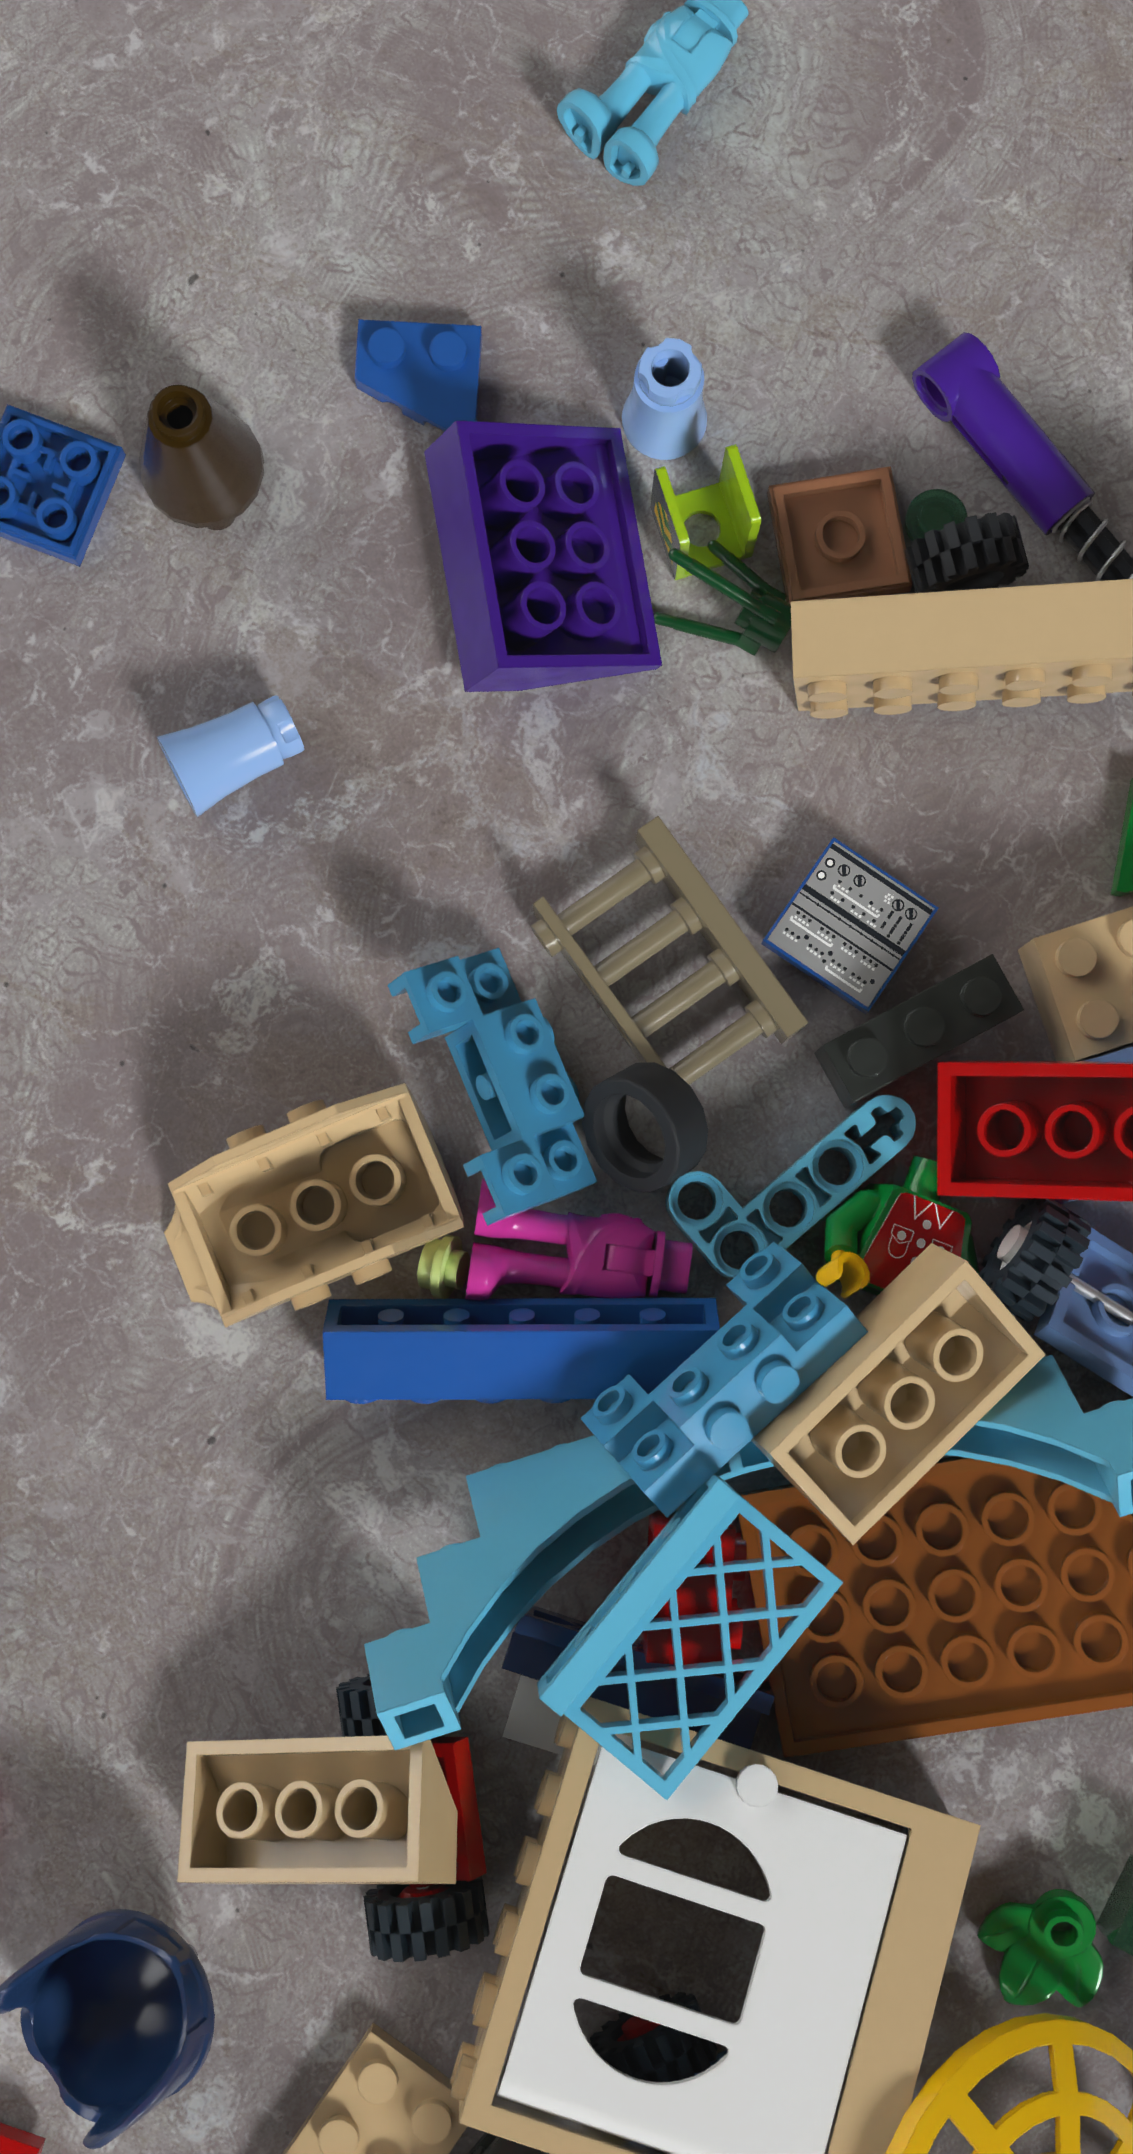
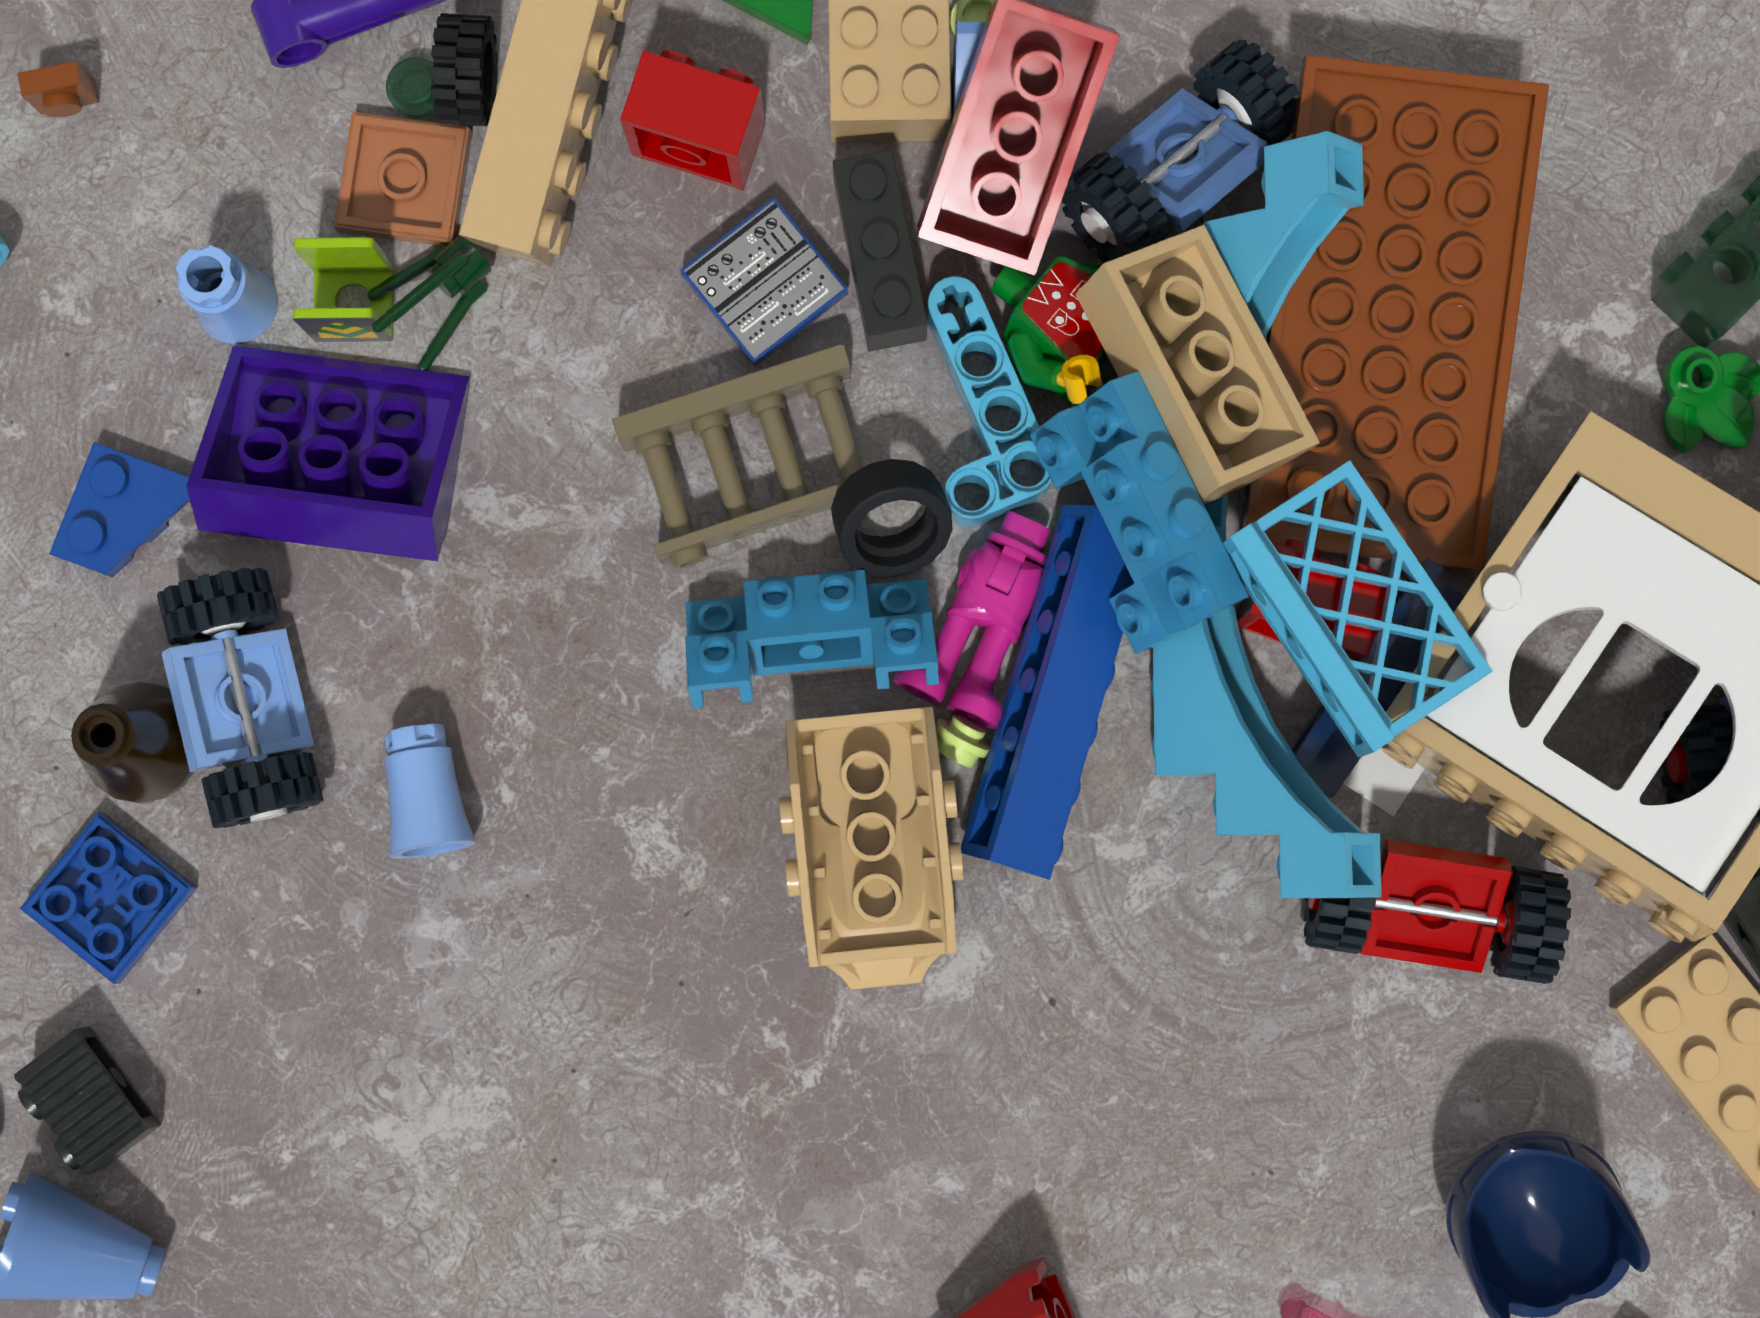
camera: 75 degrees left, 0 degrees up
tan slope [177,1736,458,1884] -> none
none -> dark orange plate [17,61,99,117]
none -> plate [157,568,324,828]
none -> red brick [620,50,765,190]

